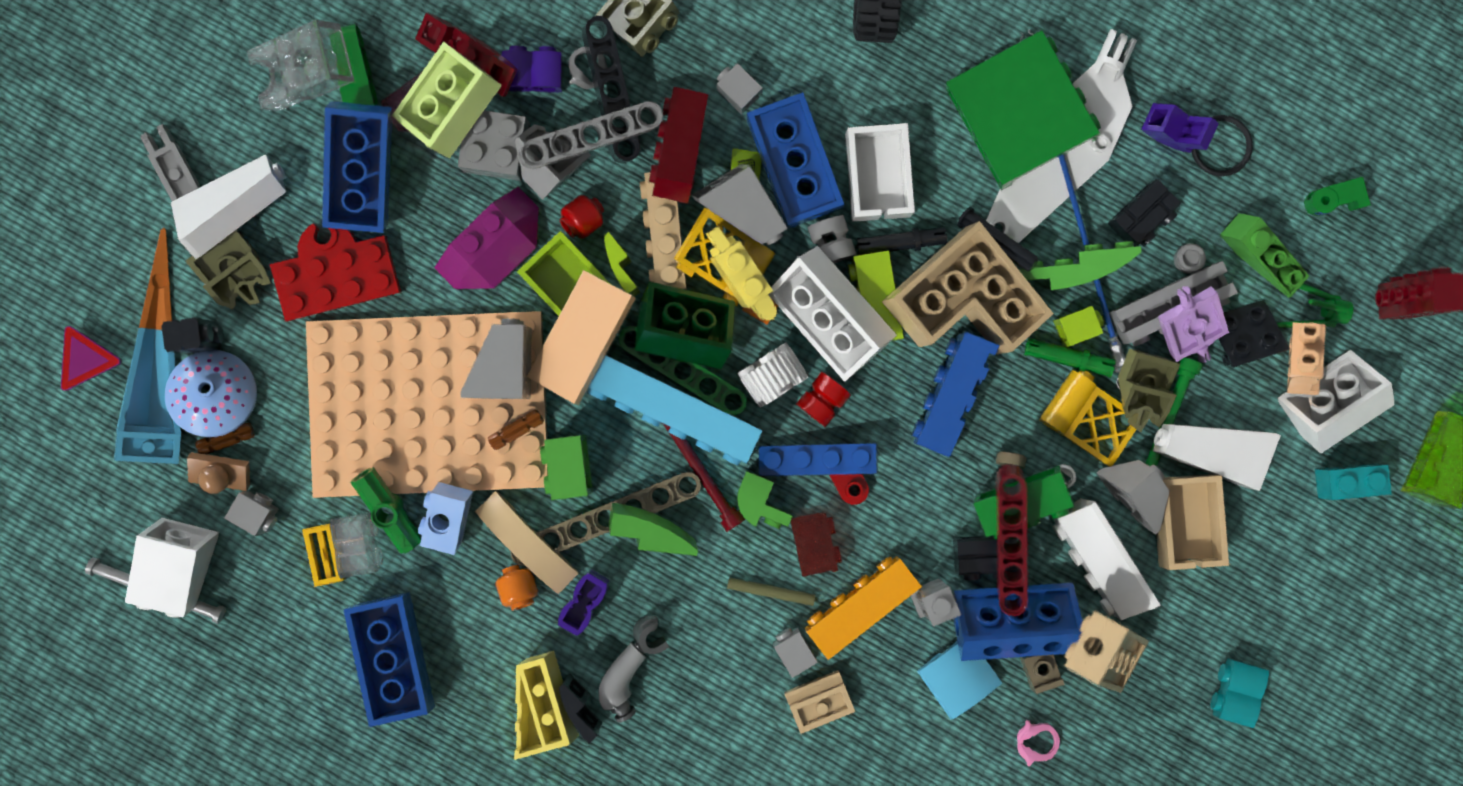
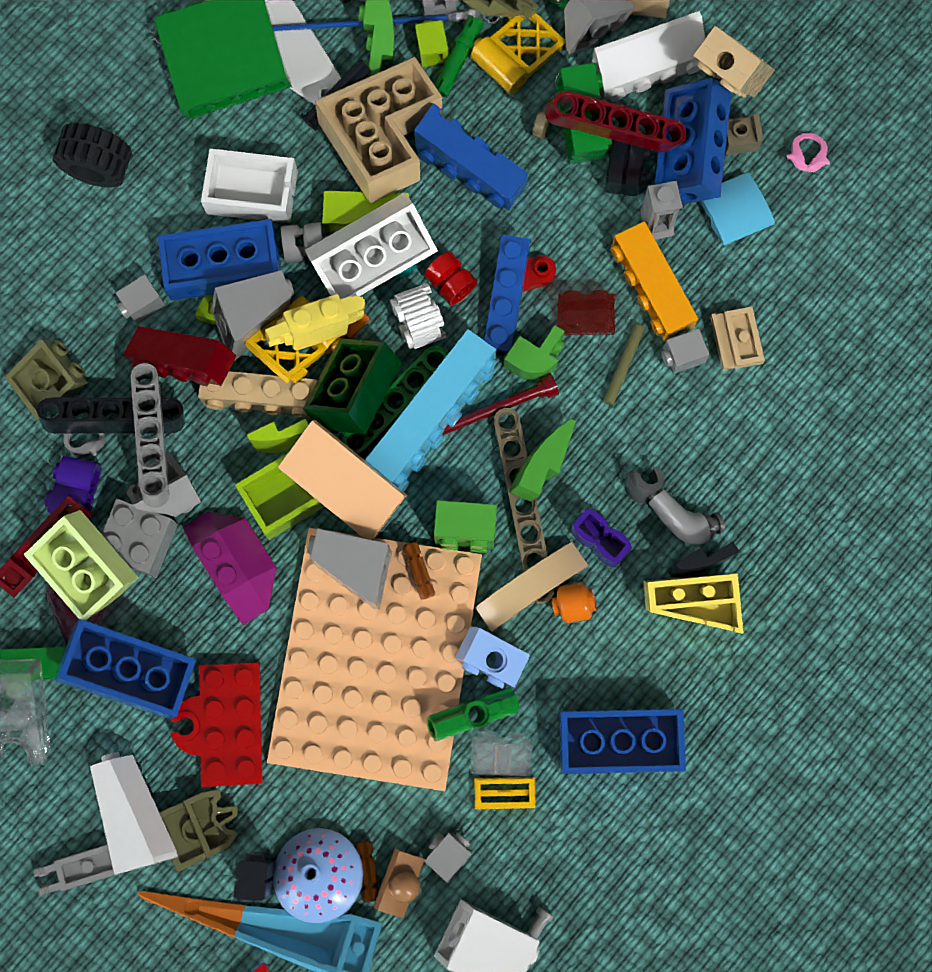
camera: 75 degrees left, 10 degrees down
red head [559,195,604,239] -> none
black pin [857,226,947,255] -> none

